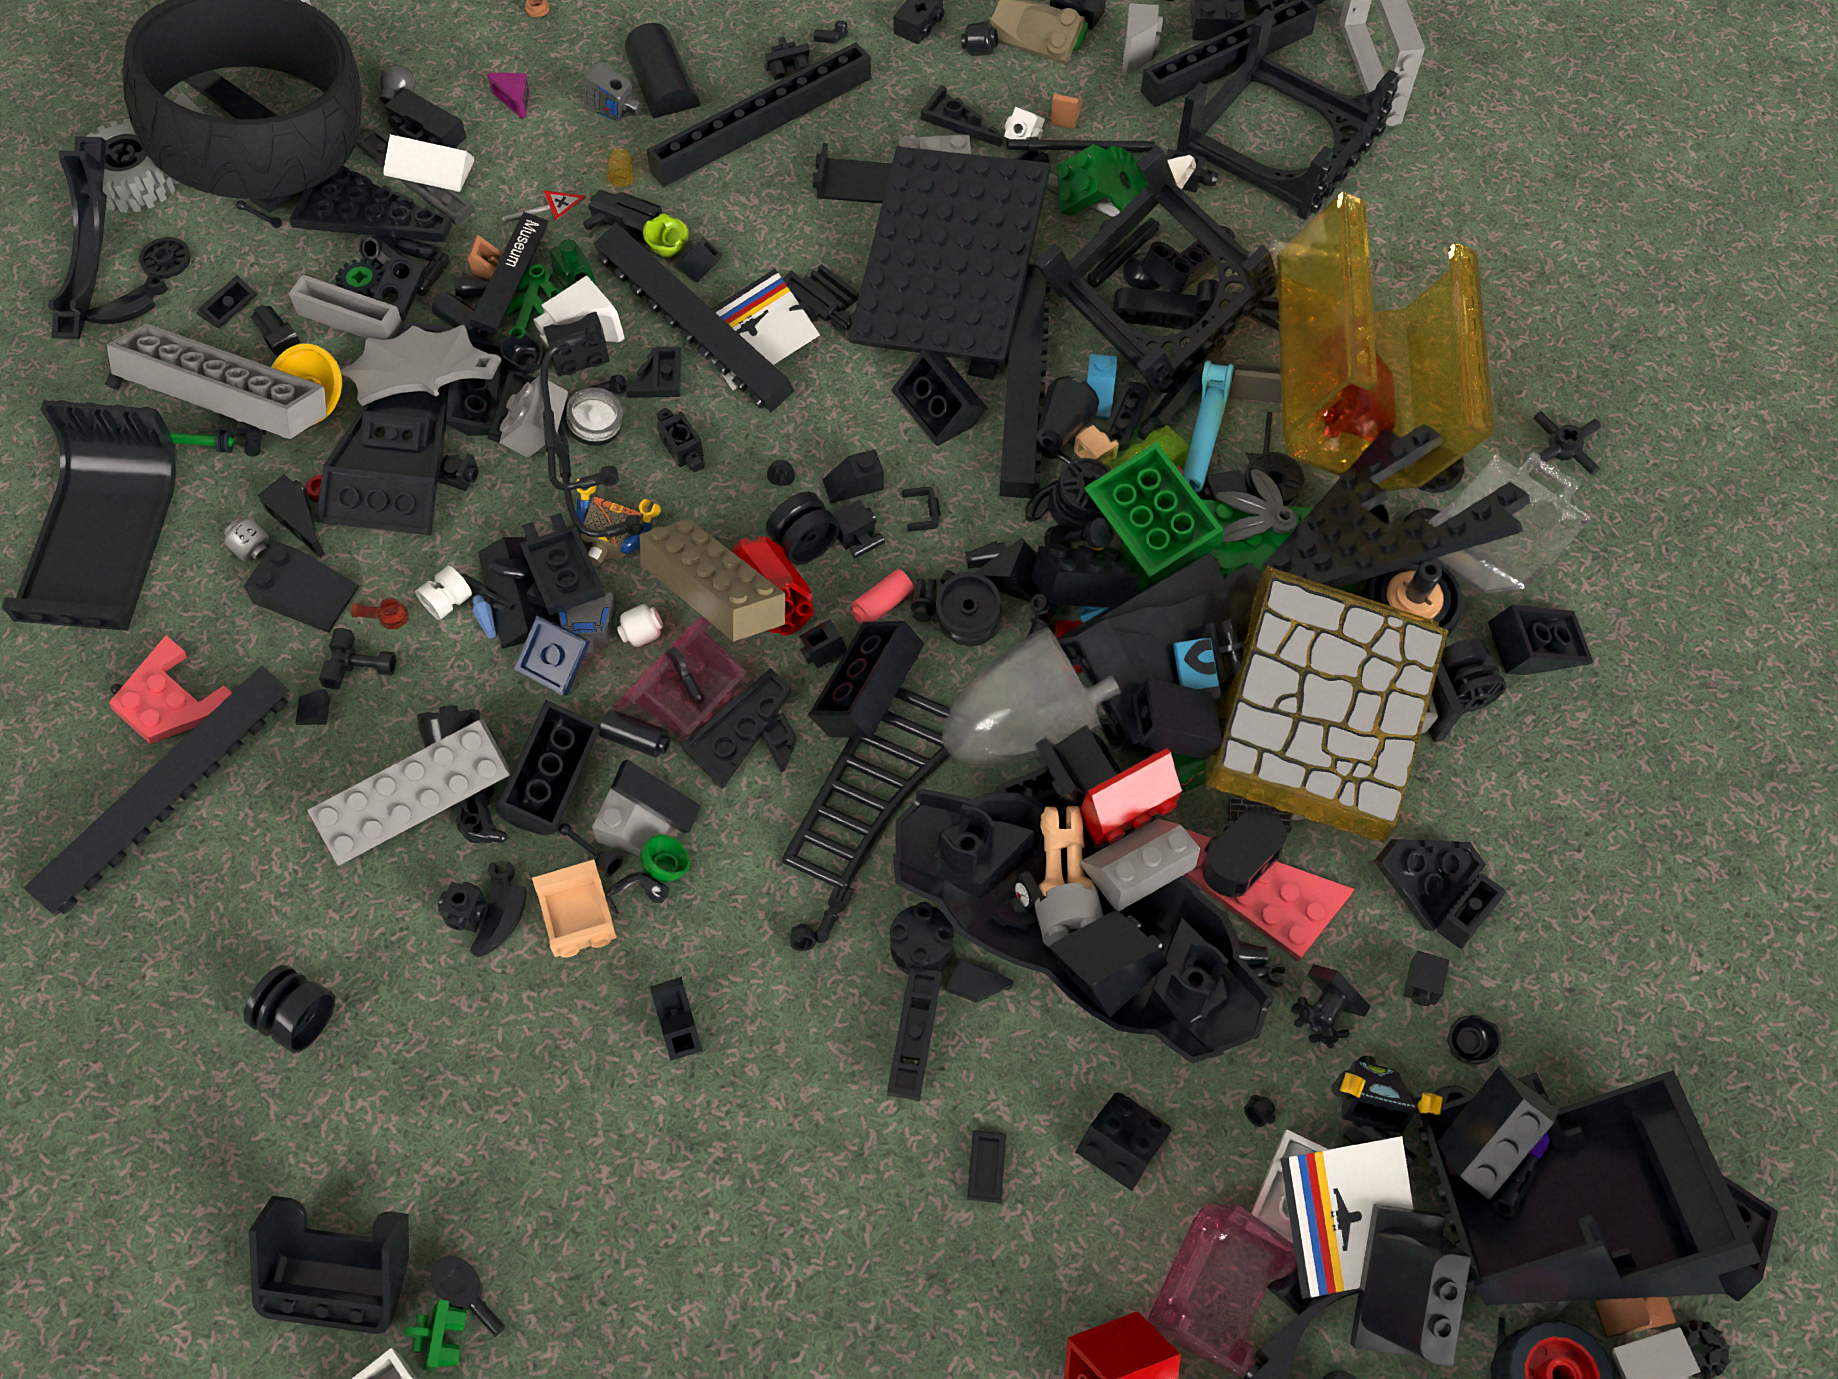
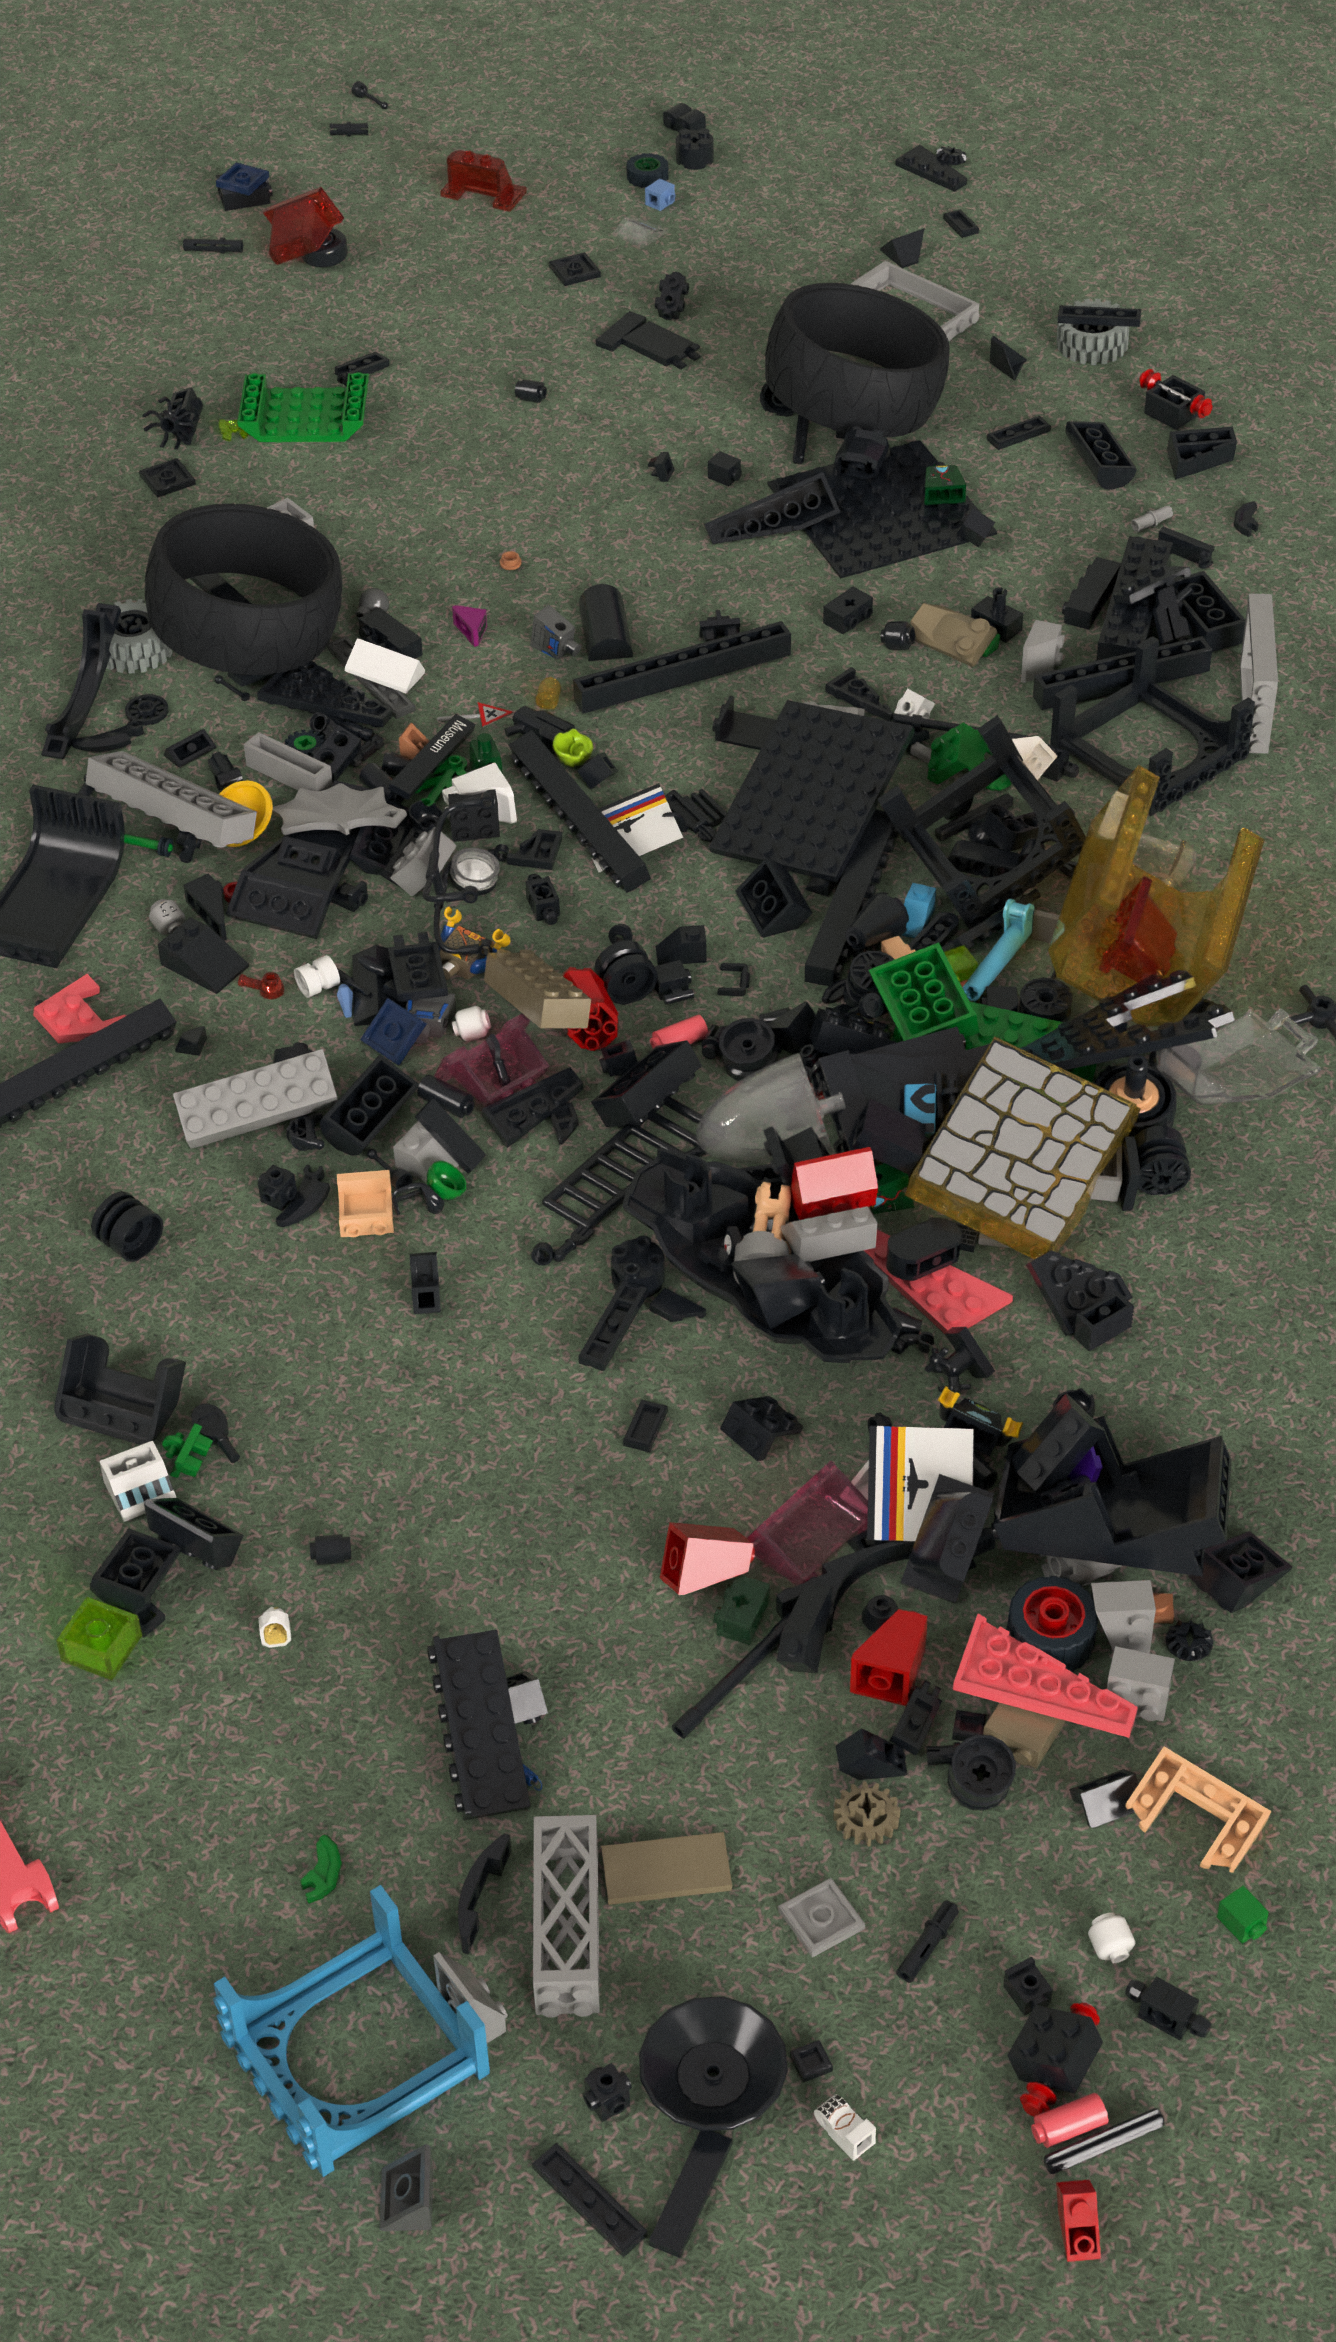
camera: 15 degrees right, 15 degrees down
black bar [319,628,397,689] -> none
black arm [814,20,848,44] -> none
nougat slope [1051,94,1083,129] -> none
dark grey plant [1216,469,1297,543] -> none
black brick [1403,951,1450,1006] -> none
black slope [1488,605,1593,675] -> none

